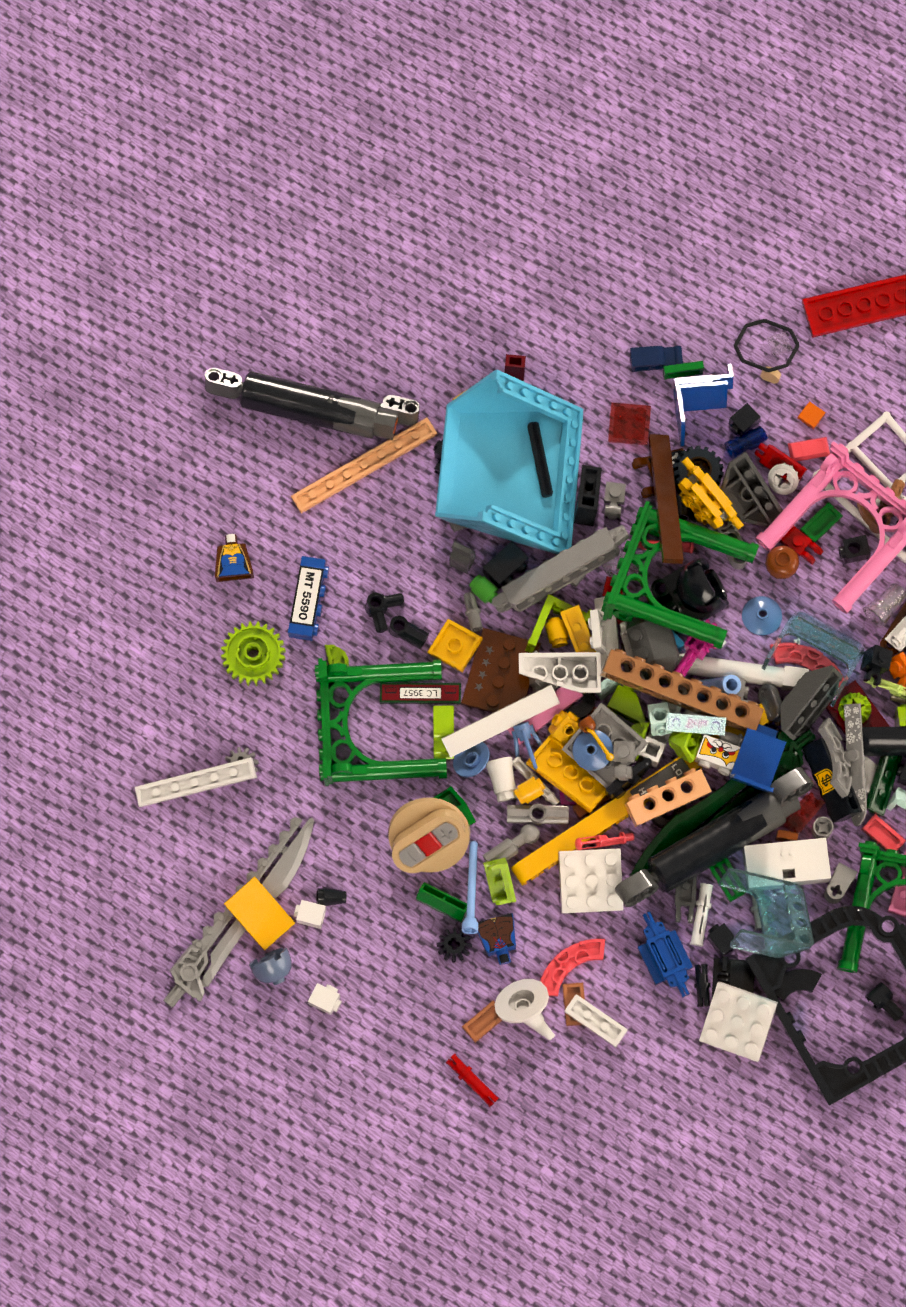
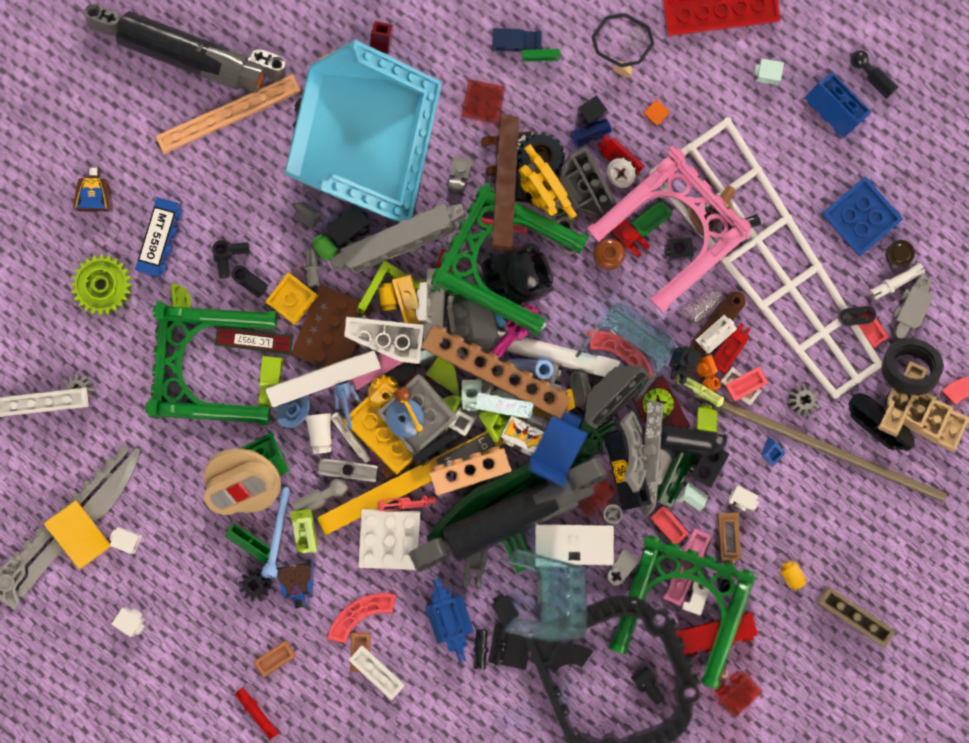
camera: 10 degrees right, 10 degrees up
sand blue cylinder [249,947,292,985] -> none
black cone [316,886,347,906] -> none
white piece [494,979,555,1040] -> none
yellow brick [514,776,545,804] -> none
black axle [528,422,553,498] -> none
black slope [574,465,602,526] -> none
light grey plate [613,741,636,781] -> none
blue piece [673,364,734,446] -> none
white pin [690,883,713,947] -> none
white plate [699,981,778,1062] -> none
medium blue dish [742,596,782,635] -> none
dark orange tile [775,829,798,842] -> none
coral tile [788,437,830,462] -> none

